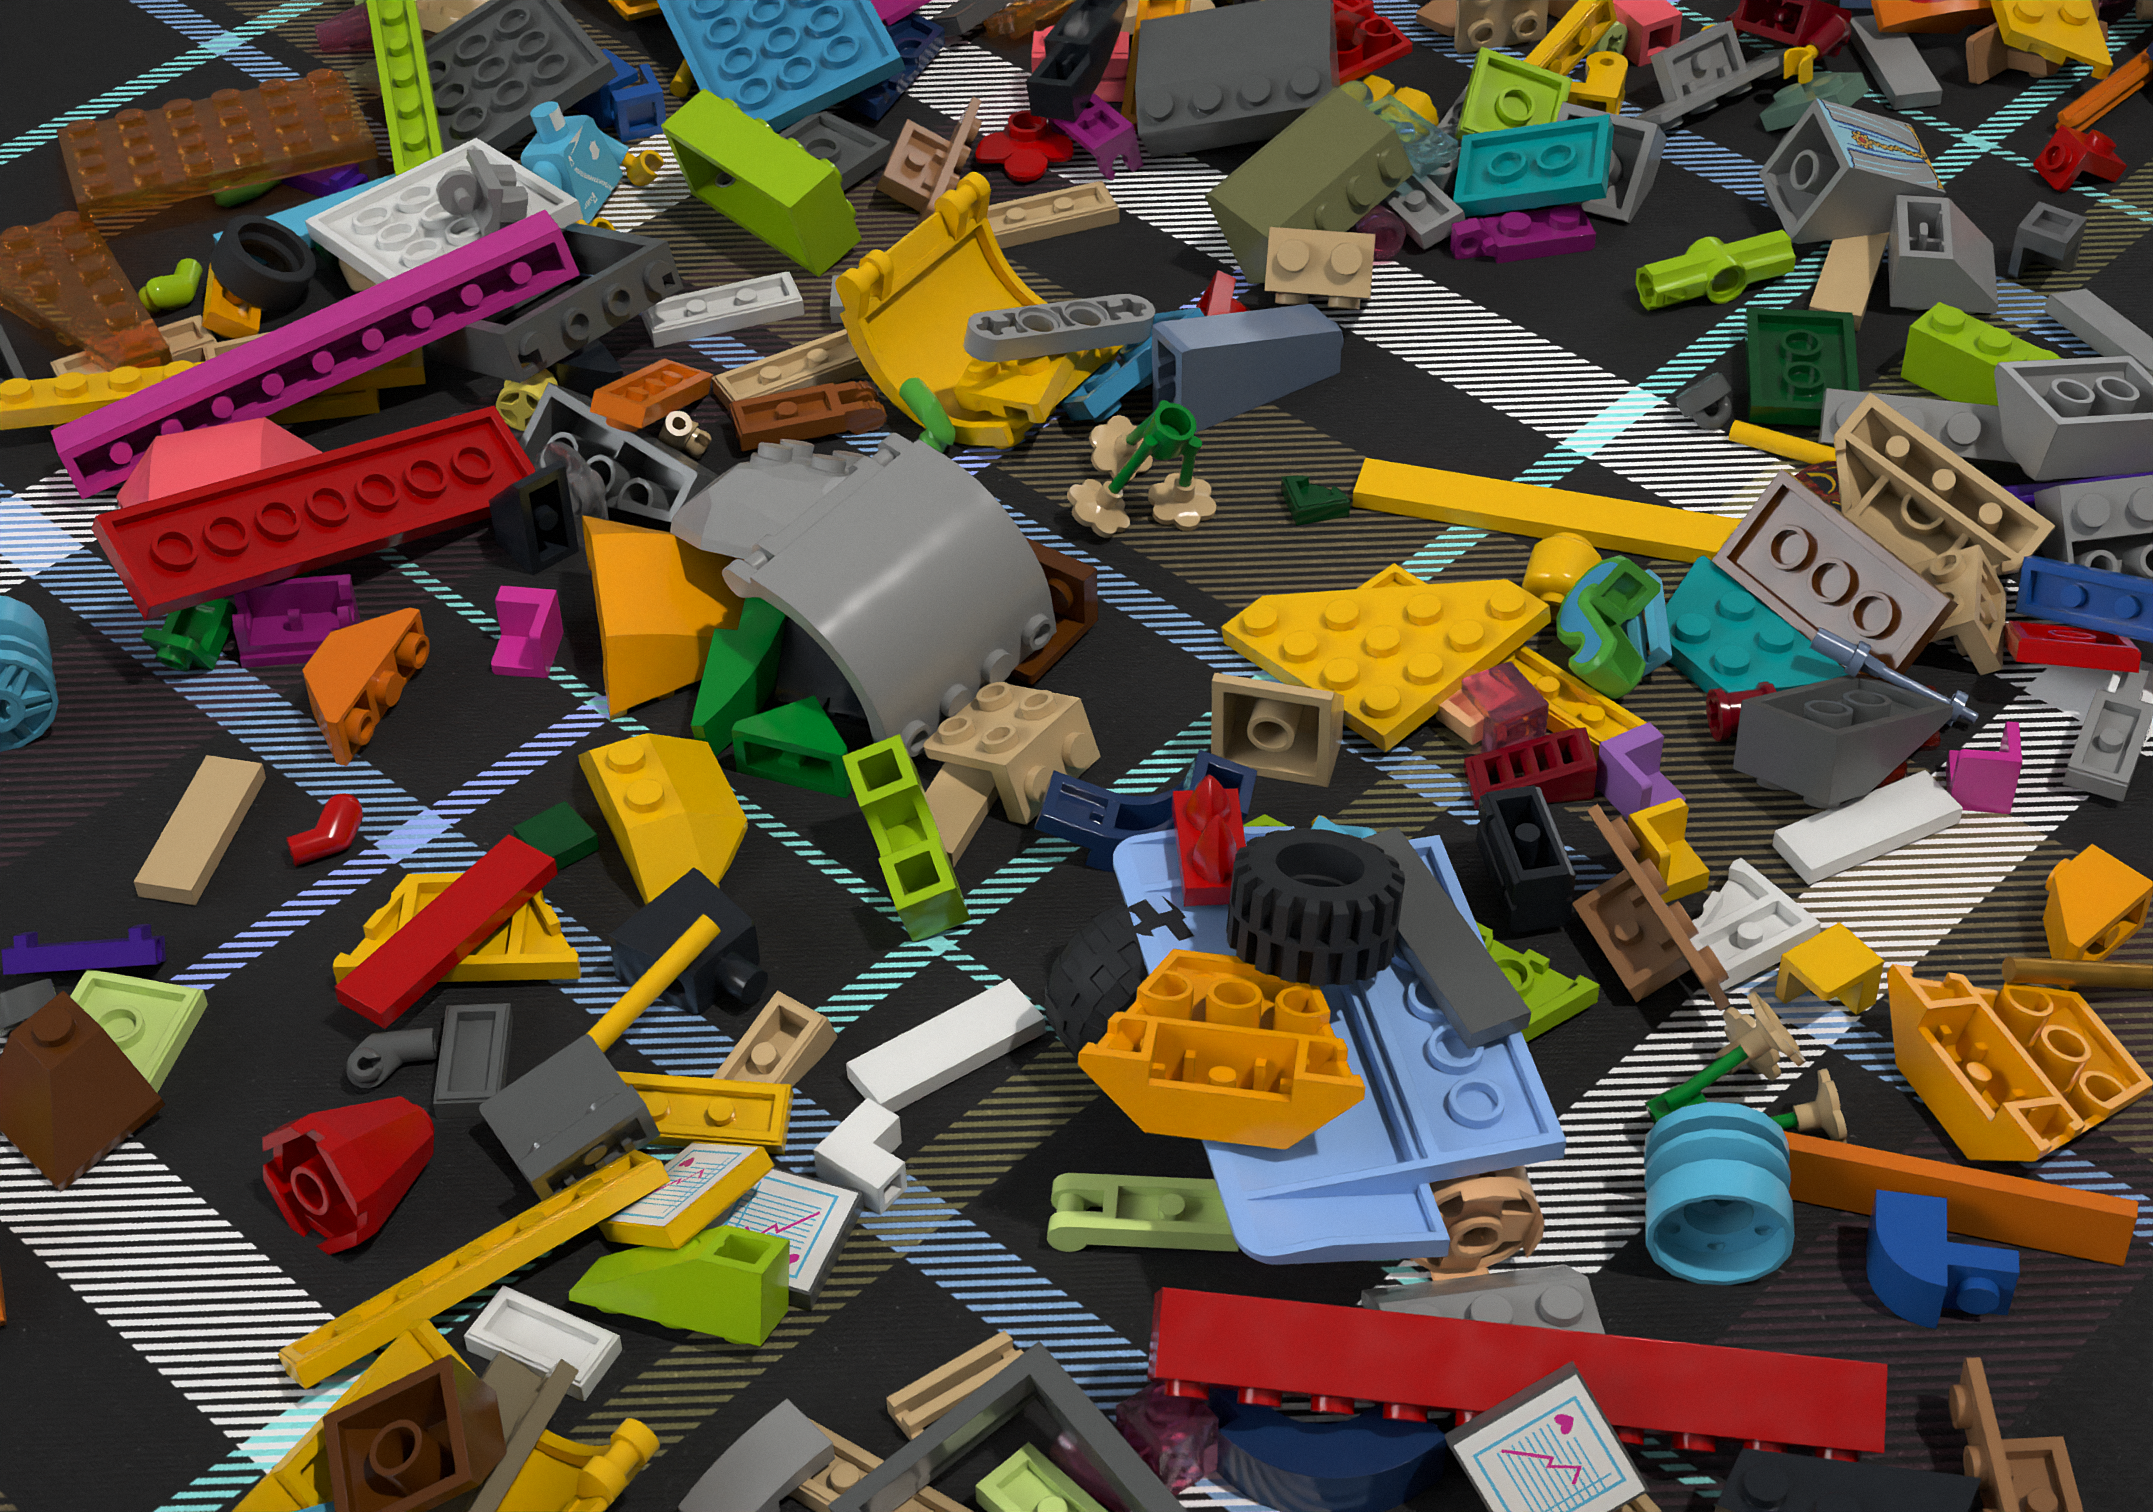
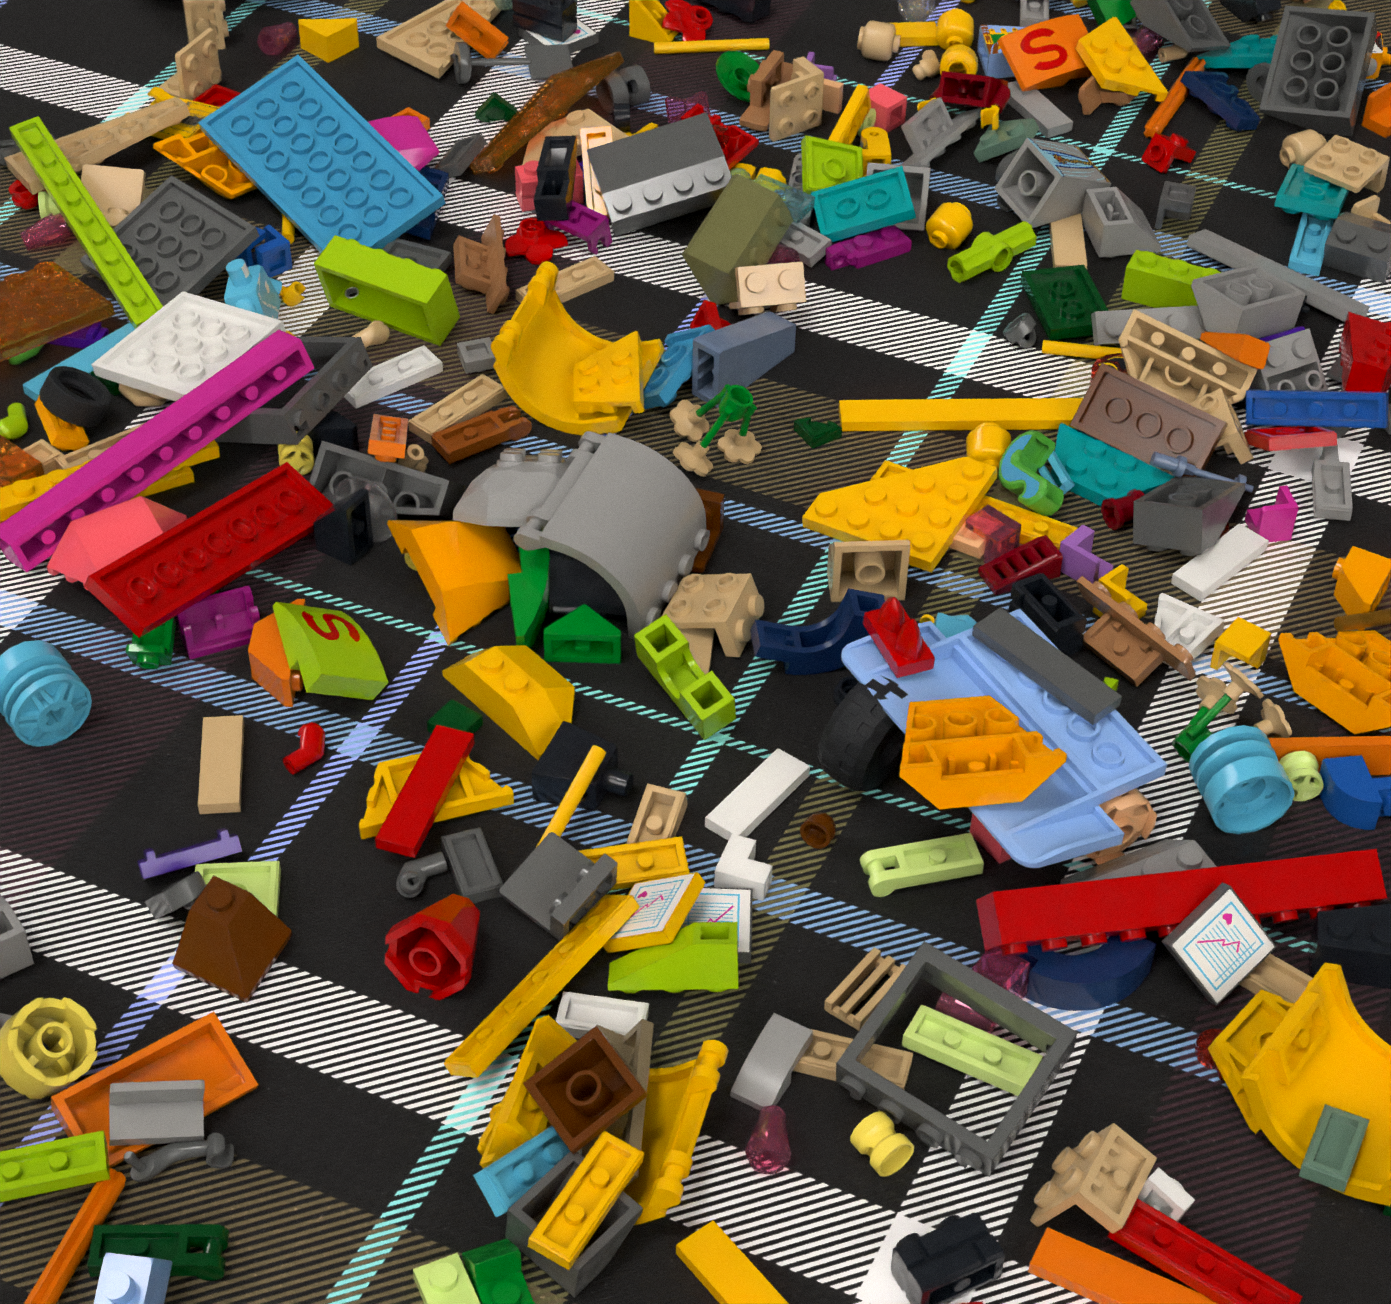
camera: 20 degrees left, 0 degrees up
light grey hips [436,150,528,237] -> none
dark pink panel [491,586,564,679] -> none
bright green arm [899,377,956,454] -> none
light grey beam [963,294,1155,362] -> none
black tyre [1226,828,1405,986] -> none
none -> lime slope [272,602,389,700]
none -> tan arm [351,320,390,348]
none -> reddish brown hinge [800,812,836,849]
none -> yellow head [926,202,973,249]
none -> orange slope [1200,332,1271,370]
none -> yellowish green wheel [1279,751,1324,801]

